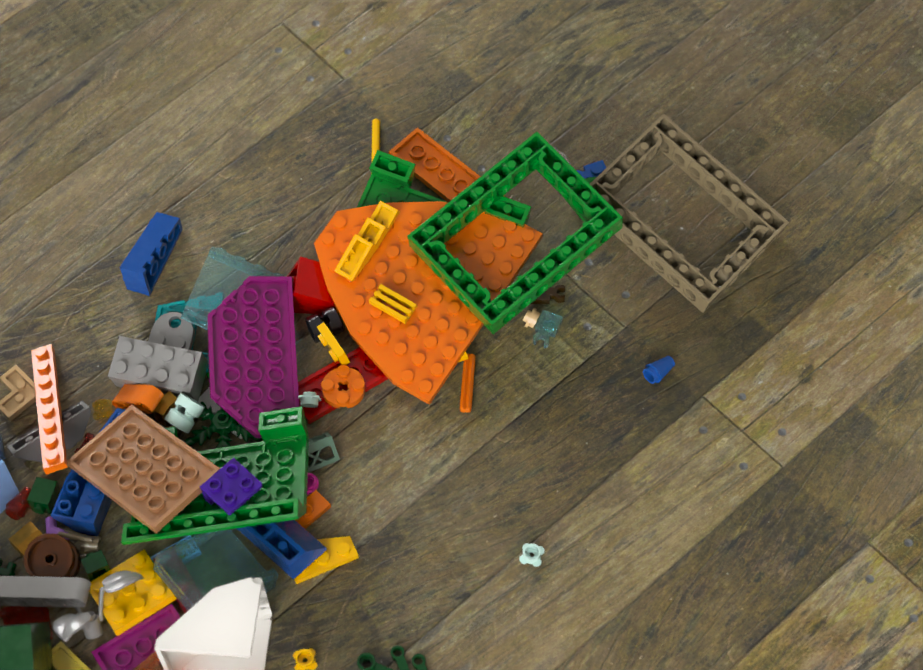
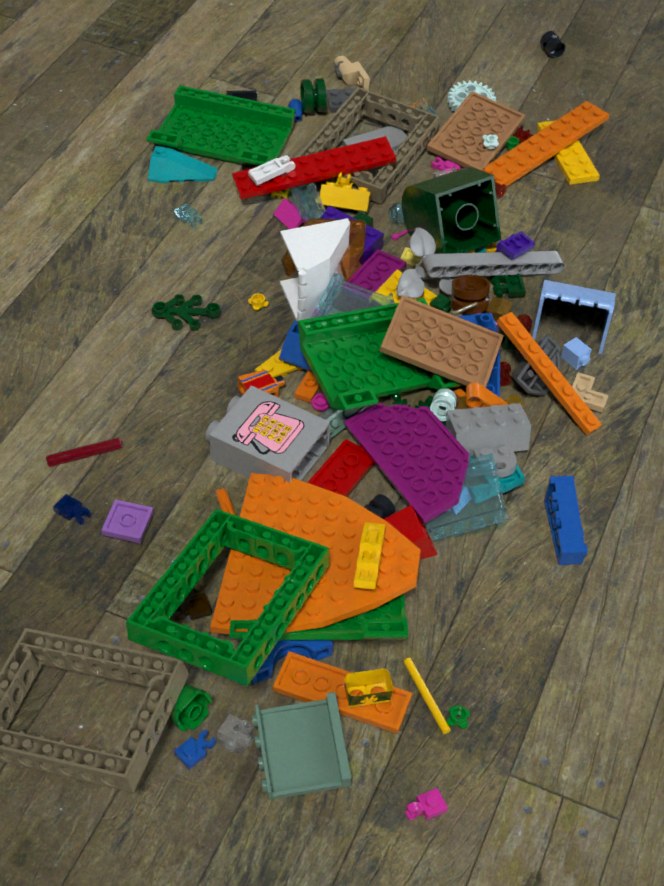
camera: 150 degrees right, 10 degrees down
dark purple bracket [200,457,263,515] -> none
light aqua plate [298,392,321,408] -> none
yellow wing [317,322,350,365] -> none
orange plate [321,365,365,409] -> none
yellow tile [369,284,417,324] -> none
light aqua plate [519,543,544,567] -> none
blue cone [643,356,675,384] -> none
none -> dark red axle [46,437,122,467]
none -> clear blue plate [53,494,91,525]
none -> medium lavender plate [101,499,154,544]
none -> light grey brick [205,386,330,483]
none -> torso [238,370,285,398]
none -> sand green panel [251,692,351,800]
none -> yellow piece [345,669,394,708]
none -> dark pink plate [405,788,448,820]
none -> green plate [446,706,470,729]

